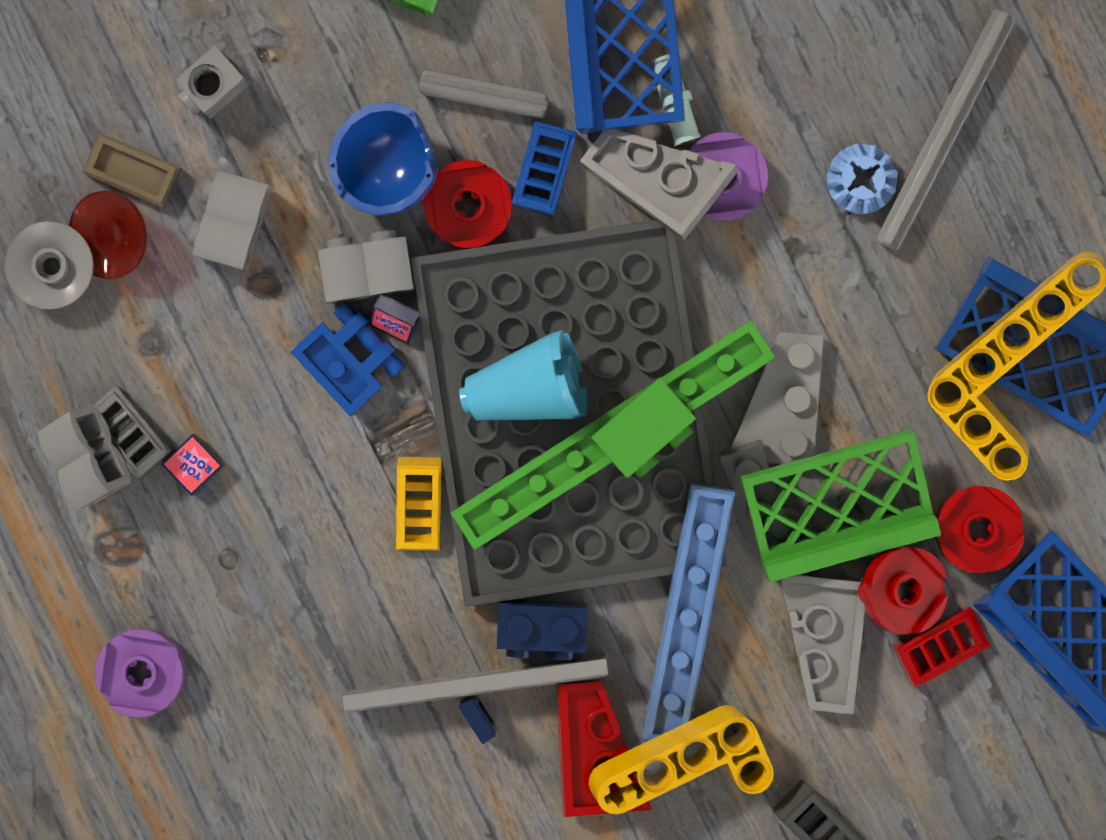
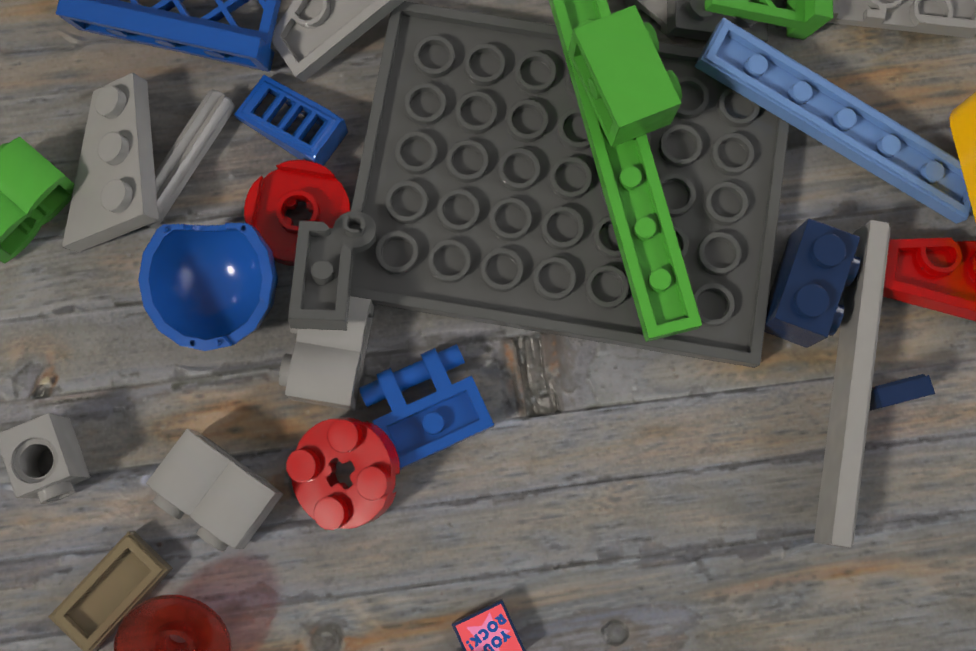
camera: 70 degrees left, 10 degrees down
tile [369,294,420,344] -> none
yellow slope [396,457,442,551] -> none
medium azure cone [459,330,588,420] -> none
none -> light grey wing [62,72,159,253]
none -> red plate [286,418,400,530]
none -> dark grey hinge [288,211,377,331]

